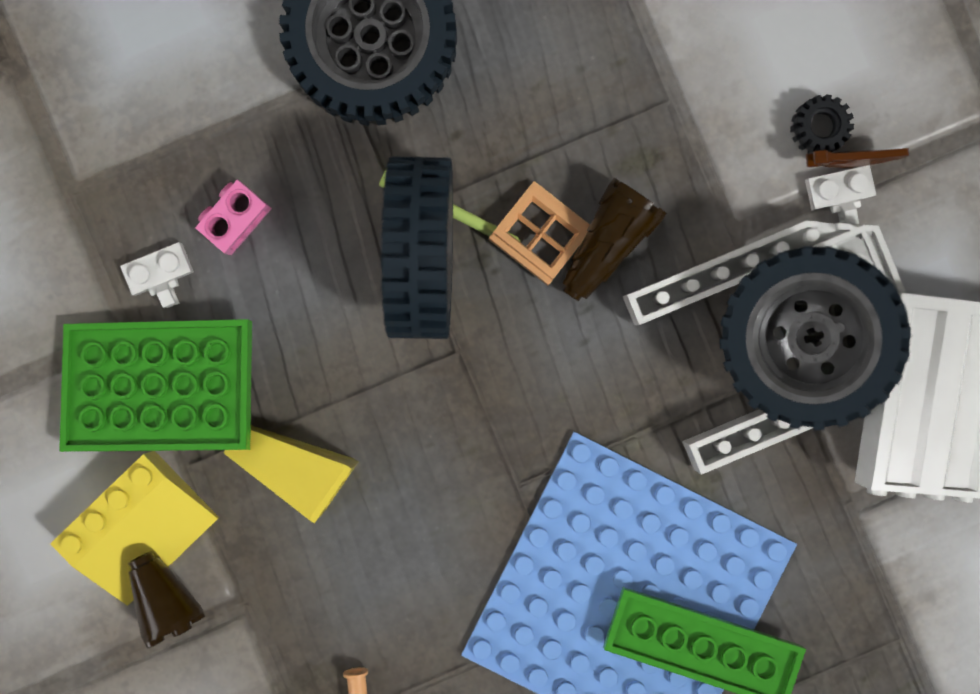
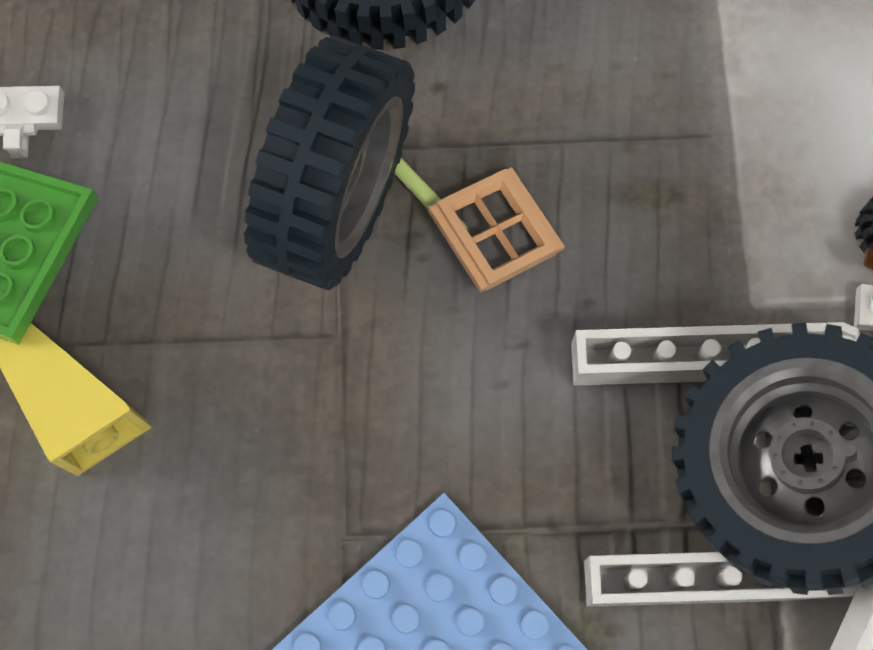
camera: 25 degrees right, 15 degrees down
bright pink brick [195,180,272,255] -> none
dark brown cone [563,177,667,301] -> none

